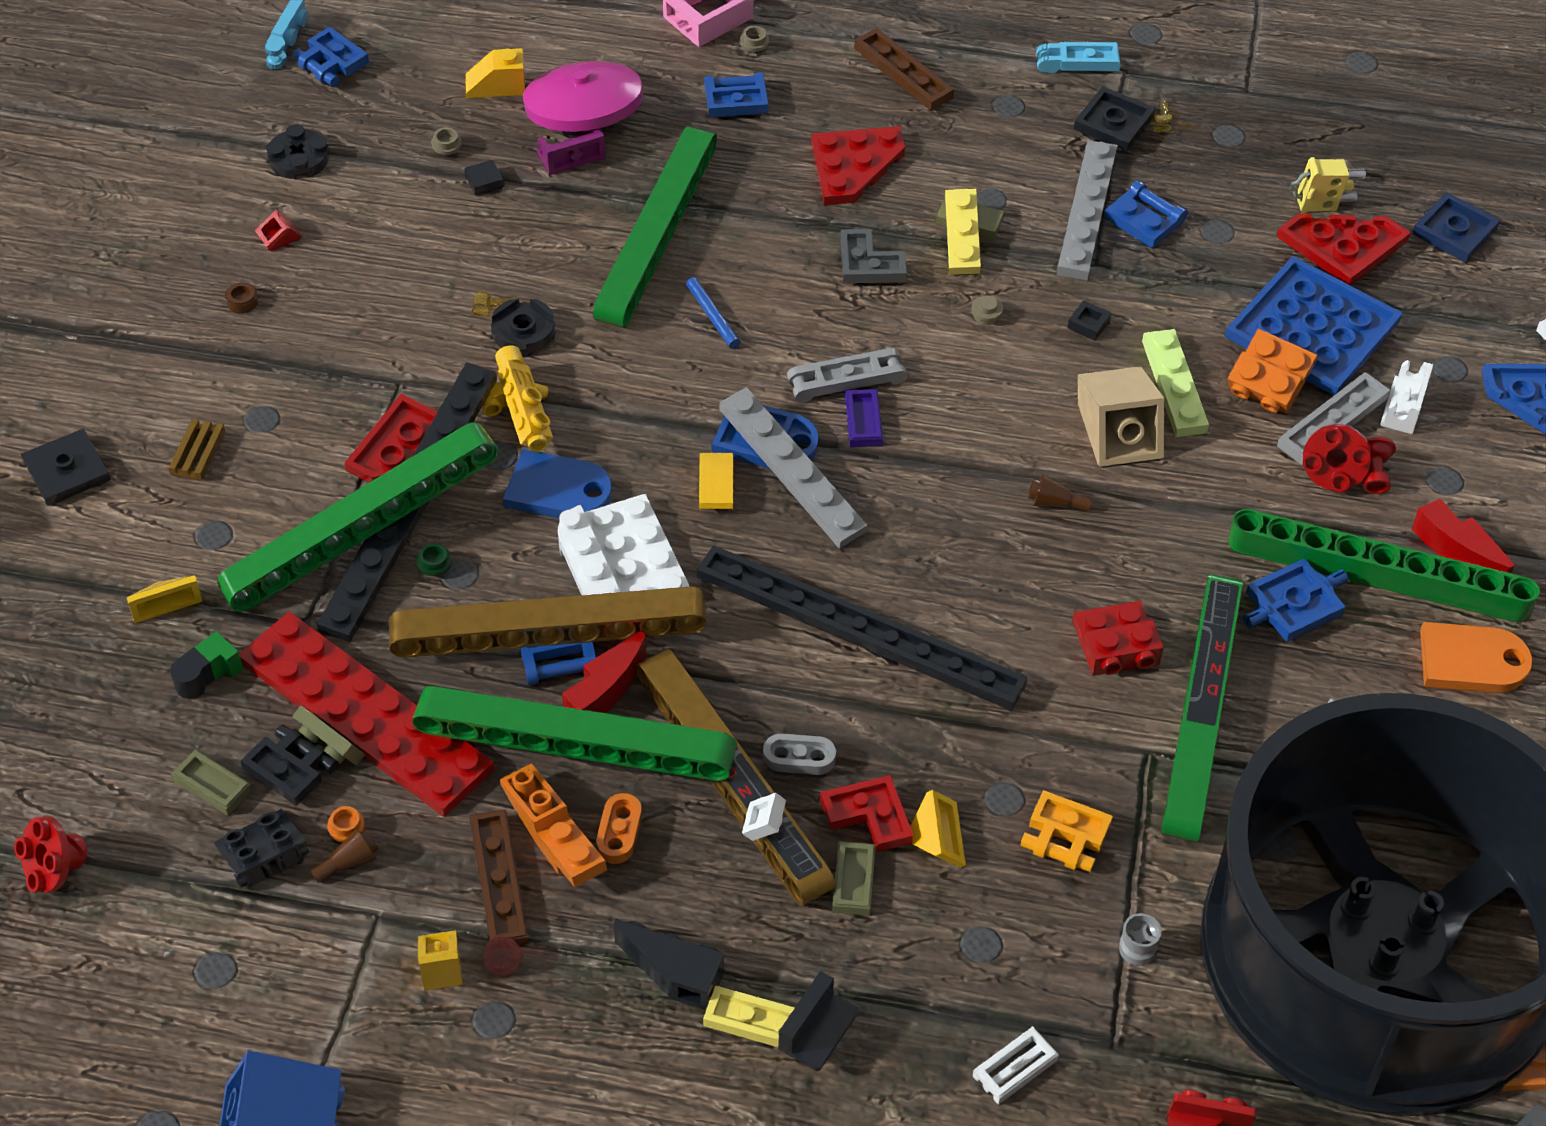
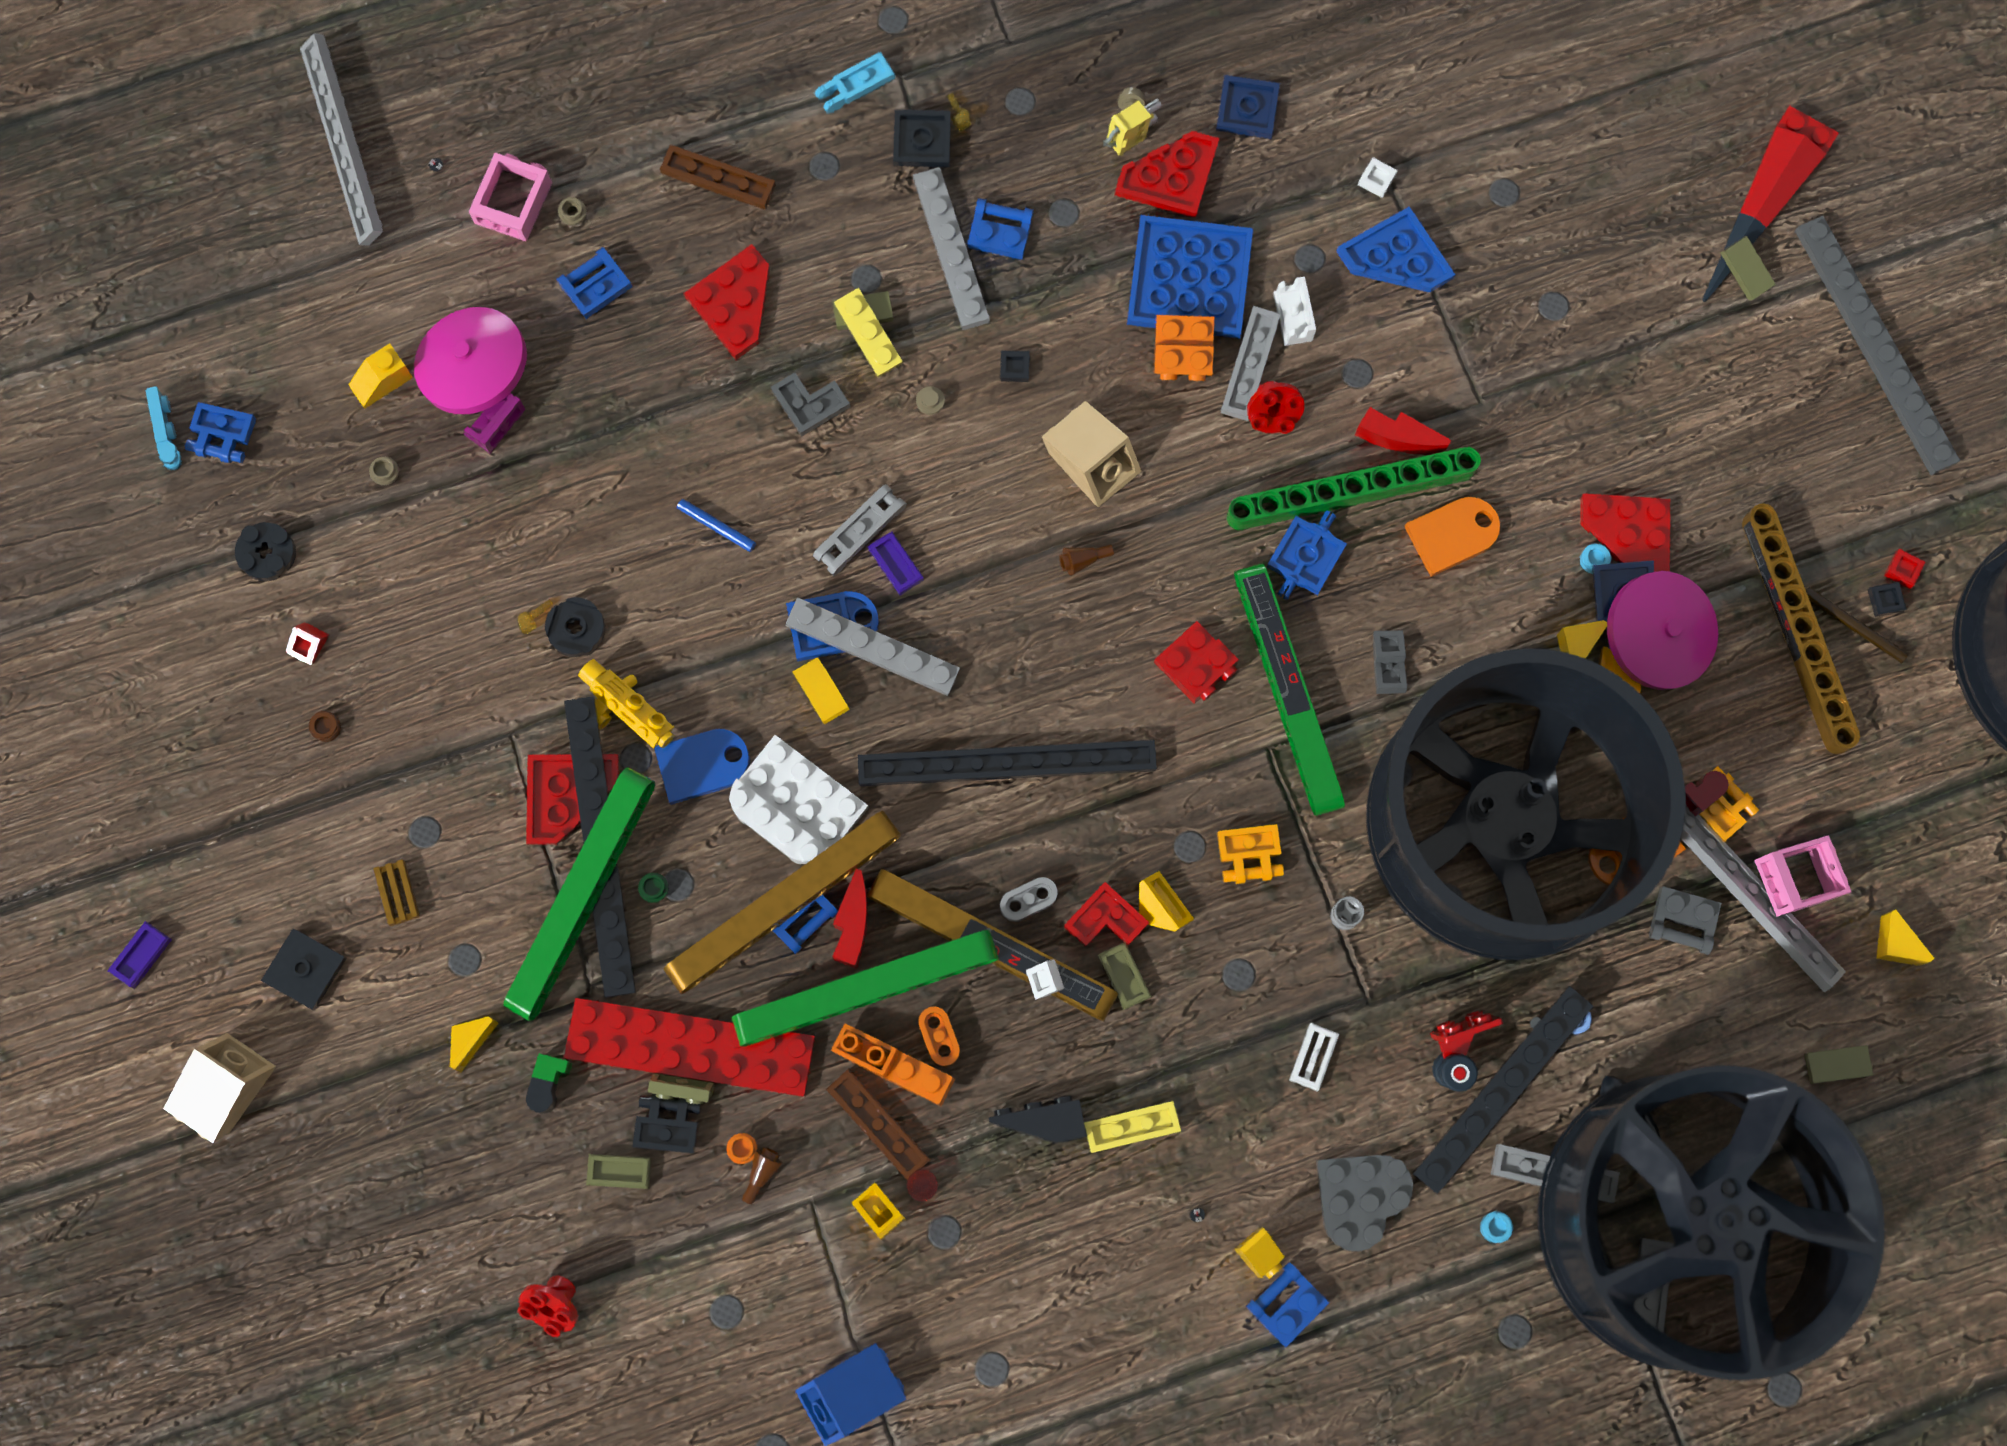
camera: 30 degrees left, 25 degrees up
black hinge [214,809,309,888] -> none
black tile [464,160,504,195] -> none
green beam [593,126,717,328] -> none
black panel [778,971,859,1071] -> none
yellowish green plate [1142,329,1209,438] -> none
red piece [1363,437,1396,494] -> none

